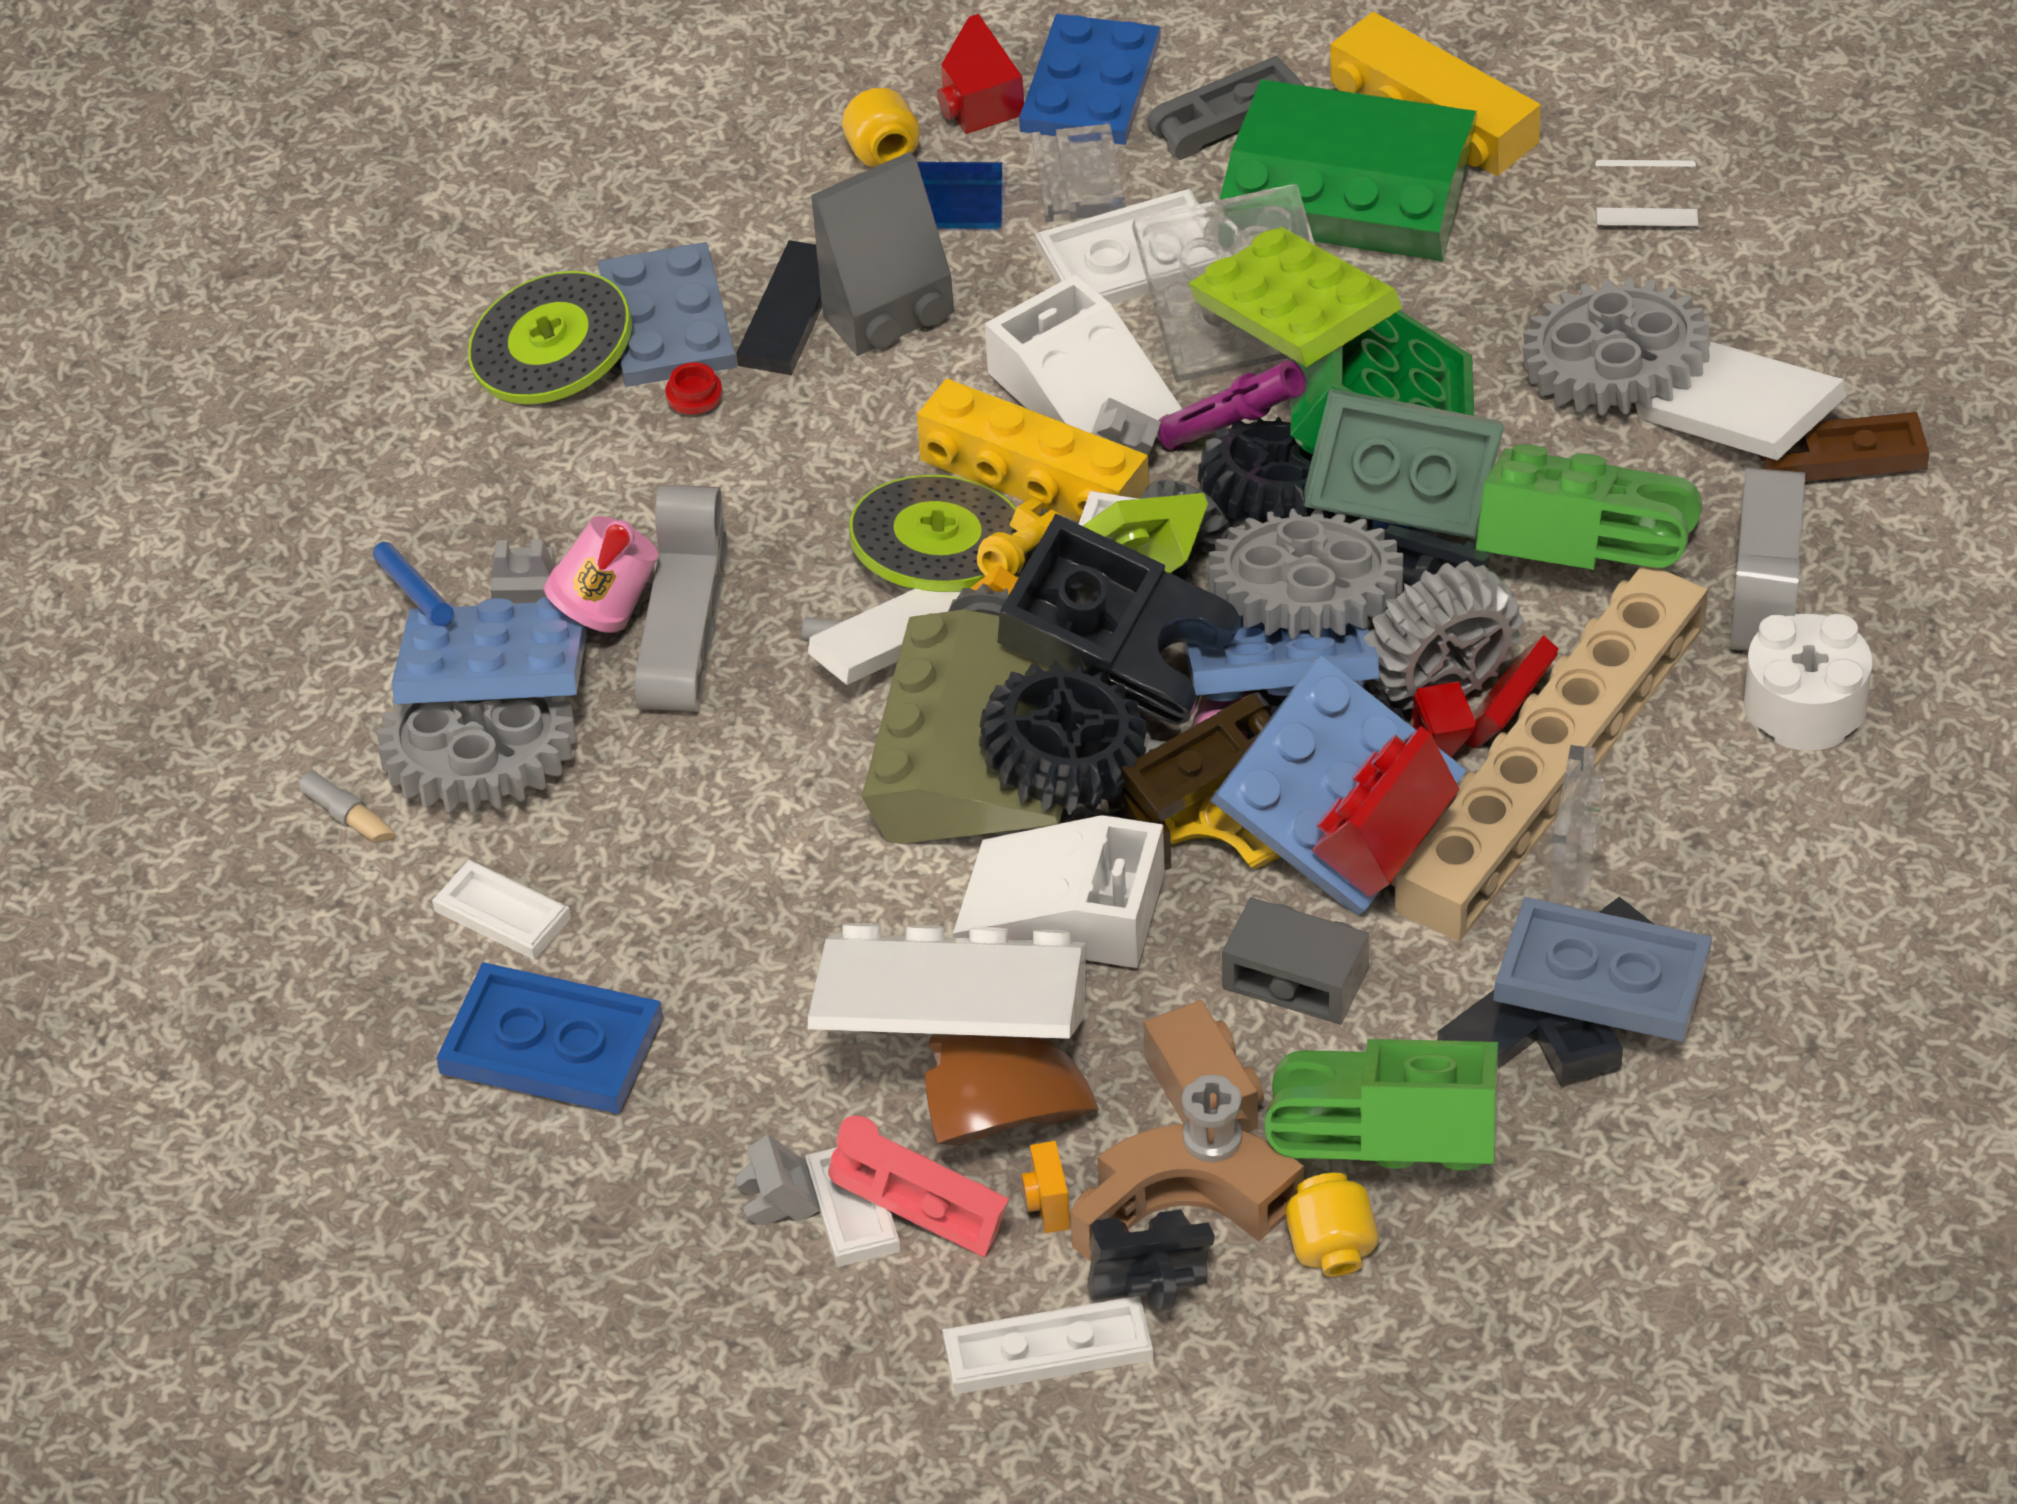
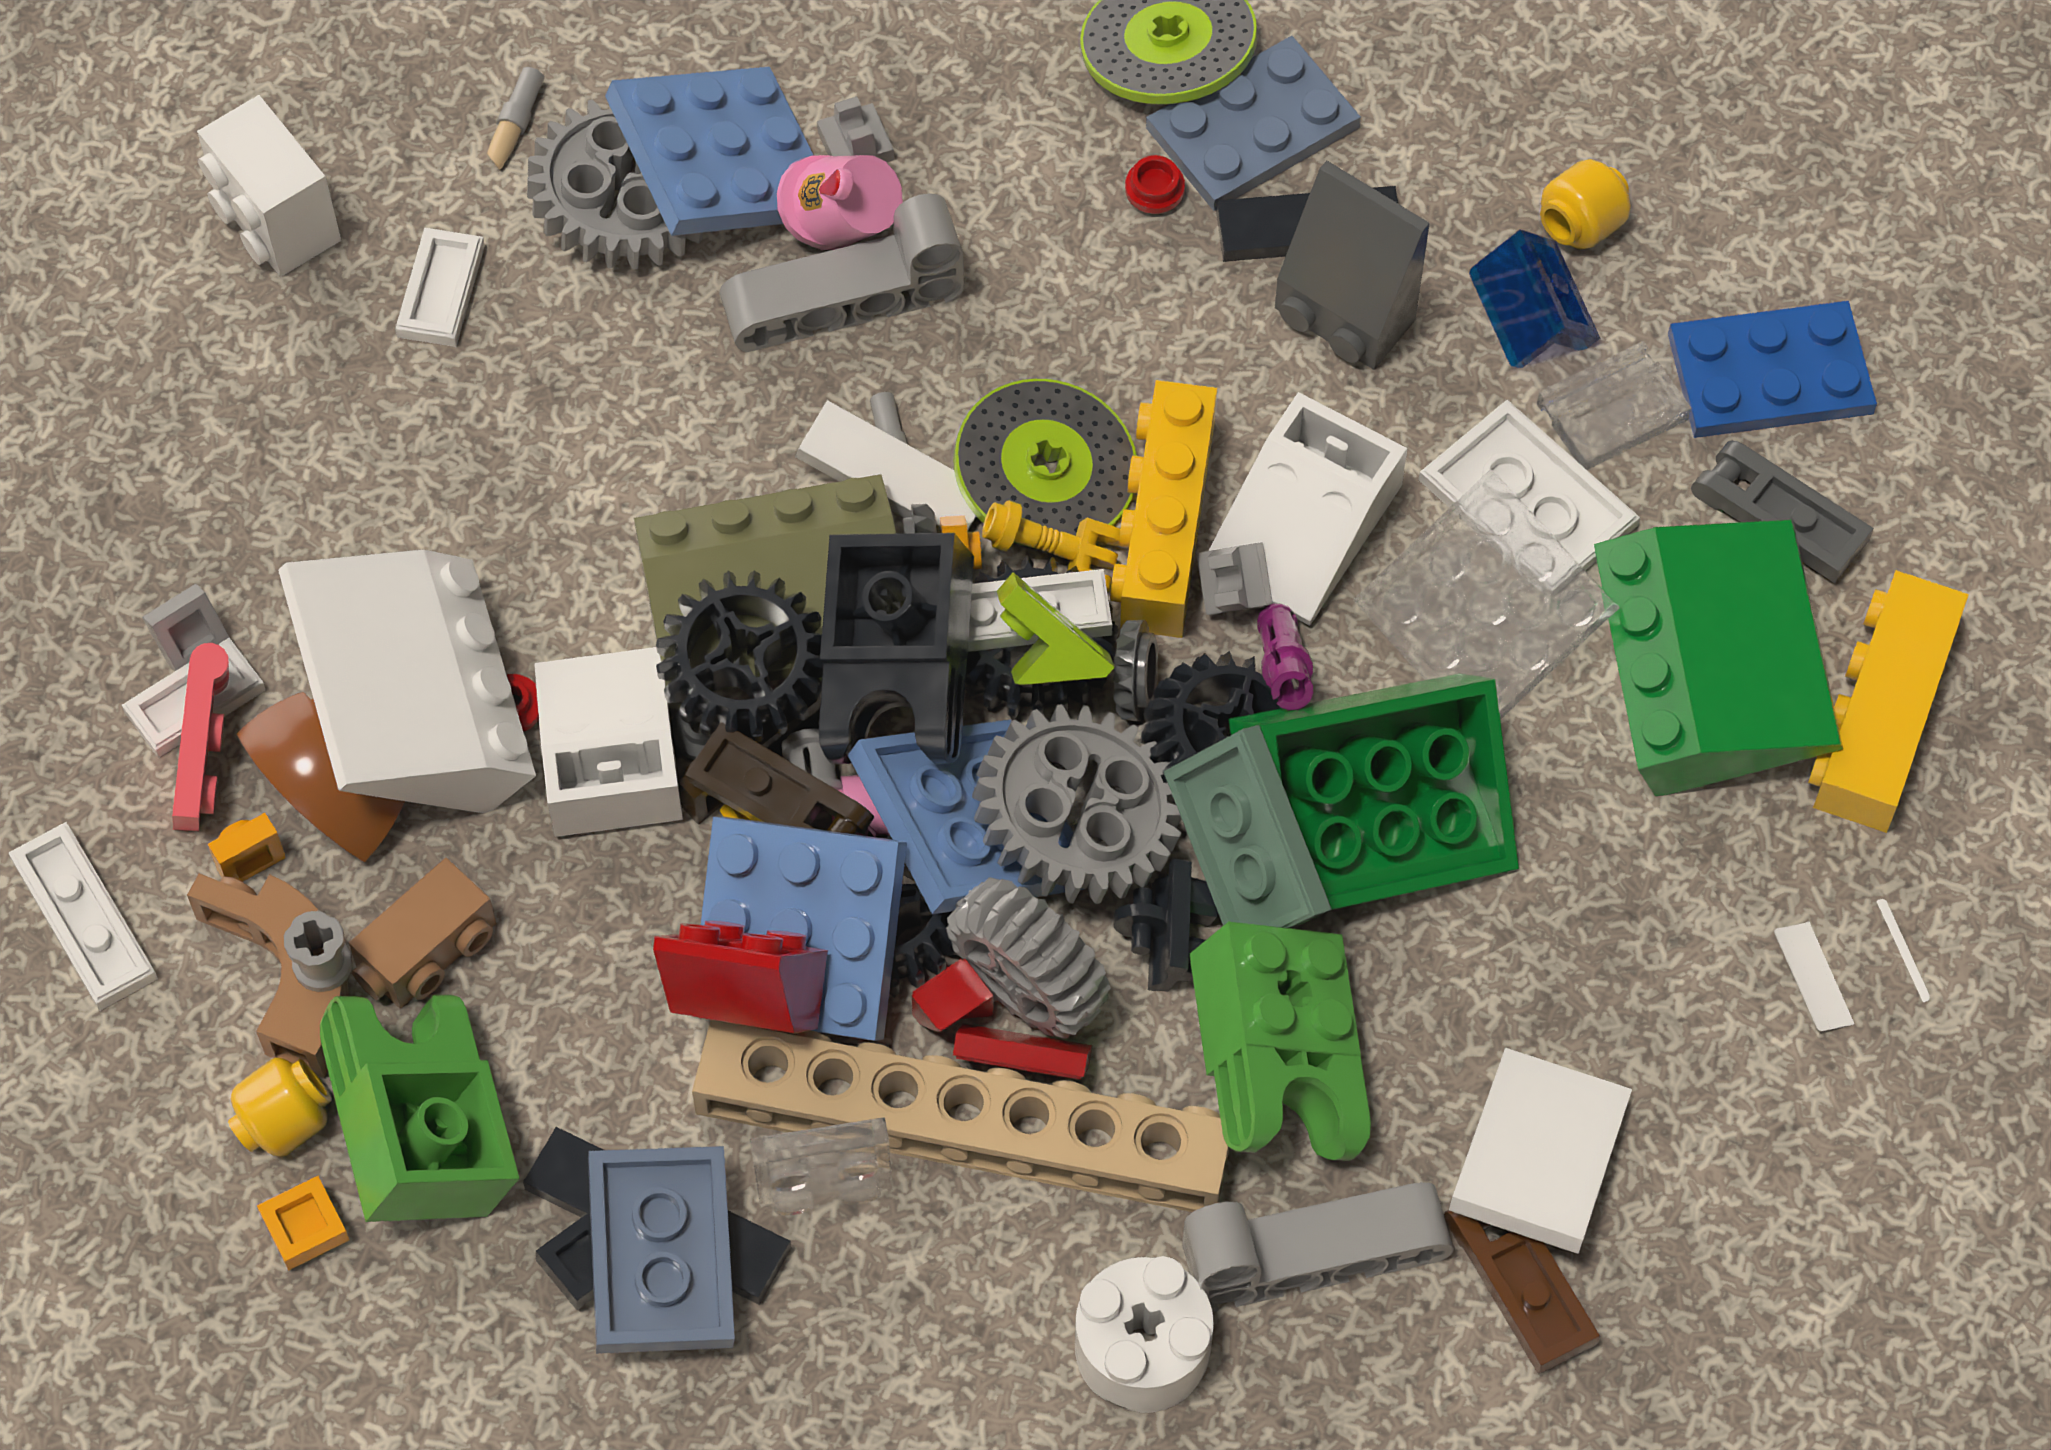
camera: 65 degrees right, 15 degrees up
blue bar [373,542,453,626] -> none
blue plate [436,962,663,1114] -> none
red slope [937,13,1024,135] -> none
black hips [1087,1210,1215,1311] -> none
lime plate [1188,227,1402,367] -> none
dark grey brick [1222,897,1369,1025] -> none
light grey gear [1522,278,1710,415] -> none
none -> white brick [197,95,341,277]
none -> light orange plate [257,1176,350,1271]

